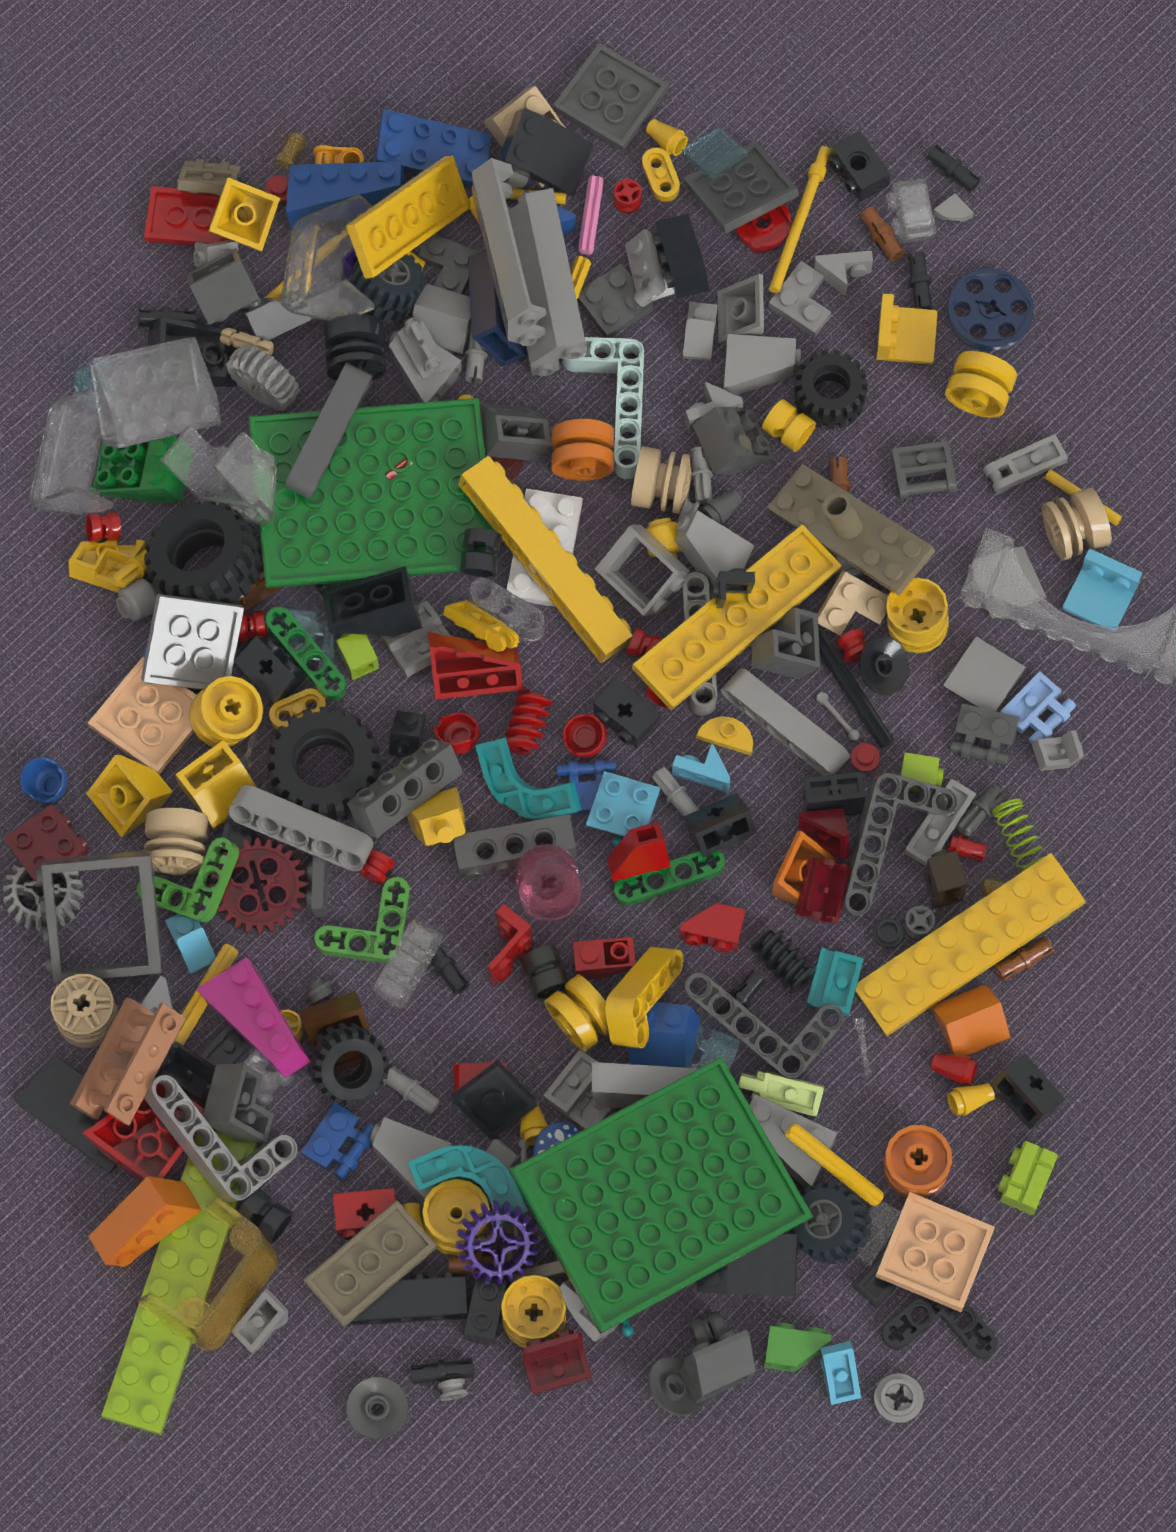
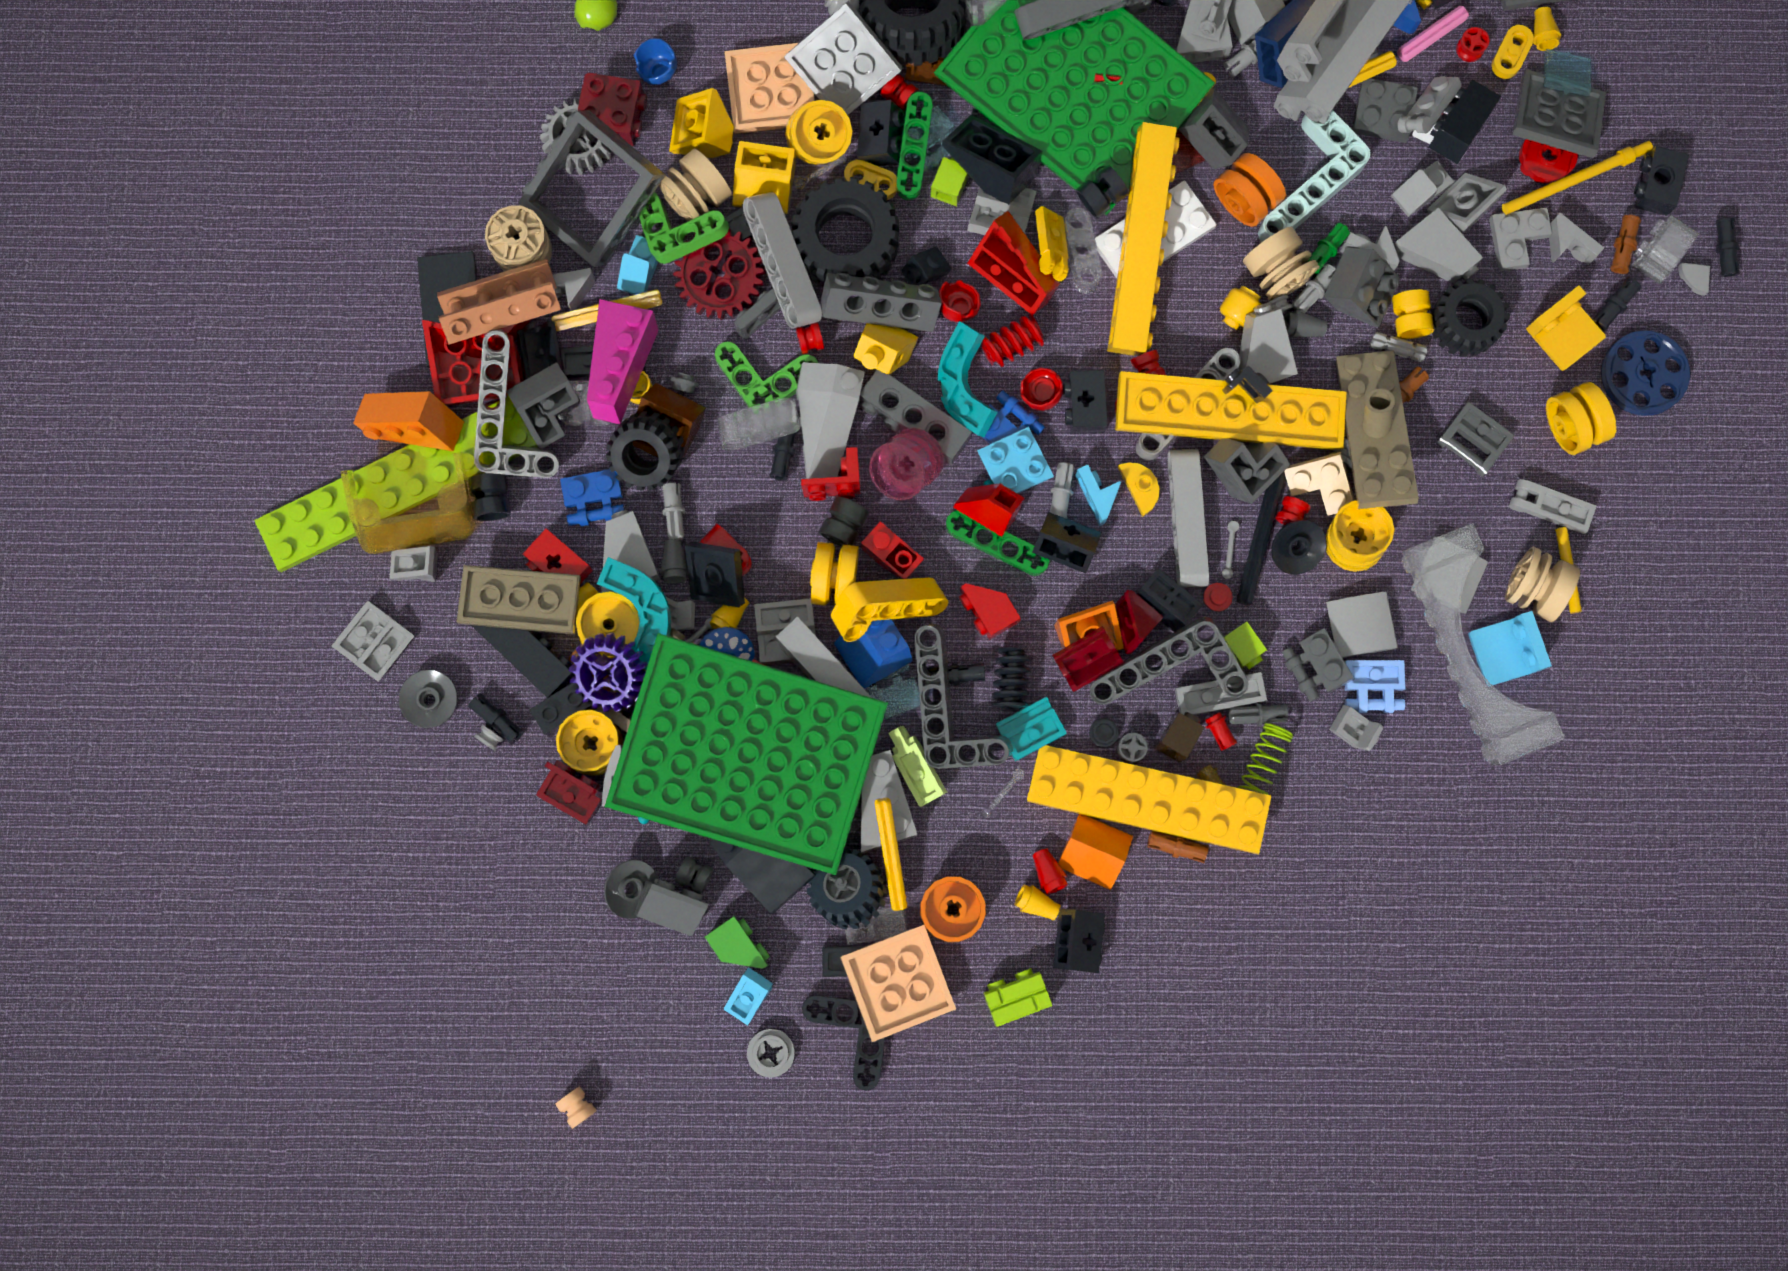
camera: 45 degrees right, 10 degrees up
light grey window [595,525,689,616] -> none
none -> light grey slope [332,600,414,682]
none -> dark grey cone [660,539,688,584]
none -> light grey wedge [796,362,865,479]
none -> green axle [1306,223,1350,274]
none -> light grey axle [1371,332,1427,362]

